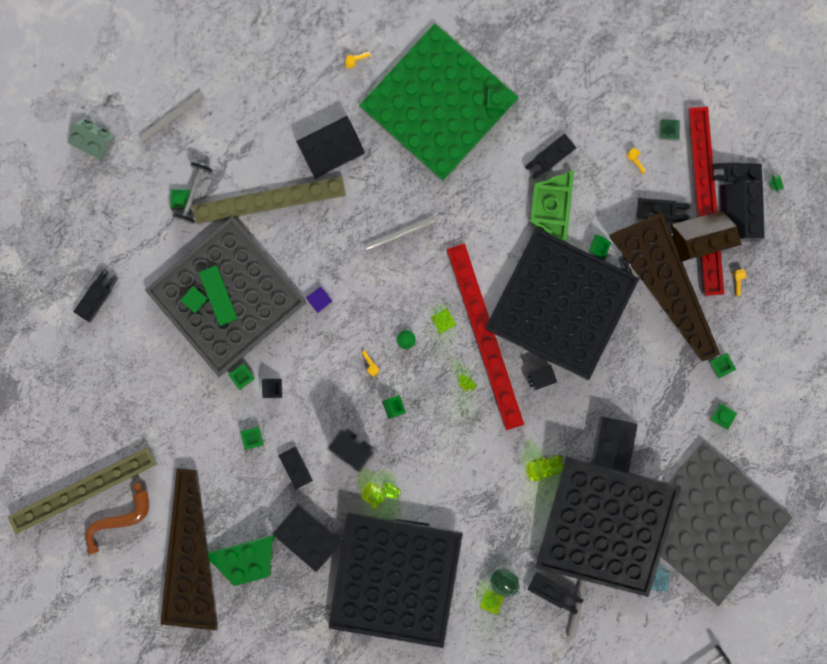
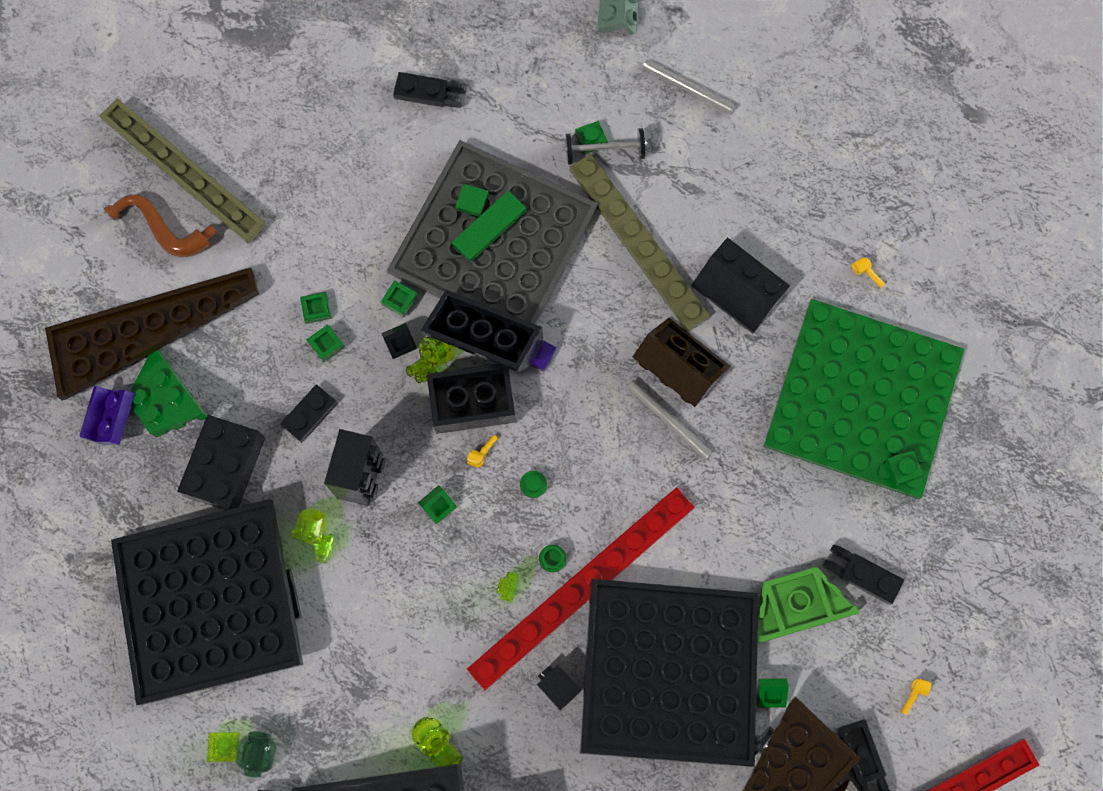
camera: 70 degrees right, 10 degrees down
clear neon green plate [431,308,457,334] -> none
clear green plate [659,119,680,140] -> none
none -> dark purple bracket [80,386,135,445]
none -> green tile [300,292,332,324]
none -> clear neon green piece [406,336,455,383]
none -> black slope [420,290,543,372]
none -> black brick [427,364,516,434]
none -> green plate [539,545,566,573]
none -> dark brown slope [632,318,731,407]

